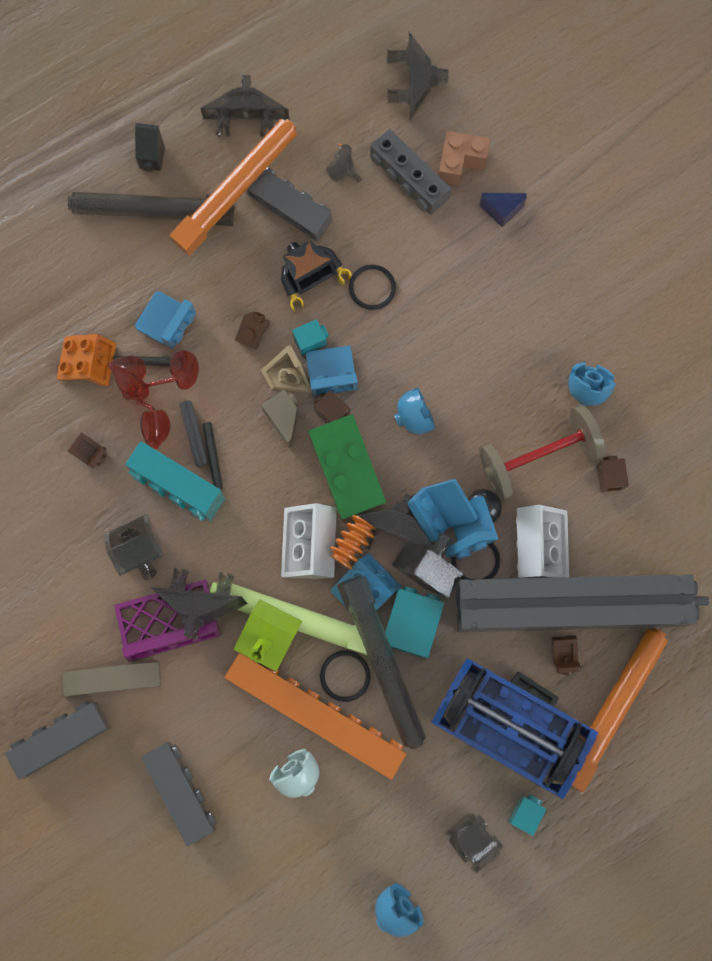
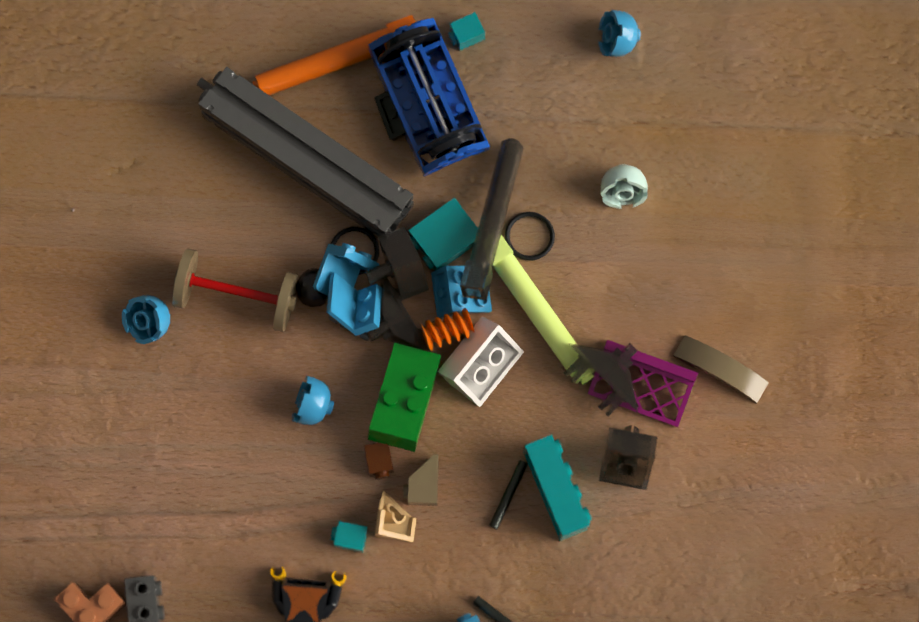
camera: 145 degrees left, 0 degrees up
dark grey brick [5,701,111,780] -> none
reddish brown bracket [67,432,106,468] -> none
clear red plant [108,351,199,450] -> none
dark grey brick [141,742,217,847] -> none
dark grey axle [180,401,208,467] -> none
orange brick [224,653,406,780] -> none
lime brick [234,599,302,672] -> none
reddish brown bracket [235,311,270,350] -> none
dark azure bracket [306,346,358,397] -> none
black tyre [349,265,396,310] -> none
clear smoke brick [445,813,503,873] -> none
clear blue slope [480,193,527,227] -> none
white slope [516,505,569,578] -> none
reddish brown bracket [552,635,581,675] -> none
reddish brown brick [597,456,629,492] -> none

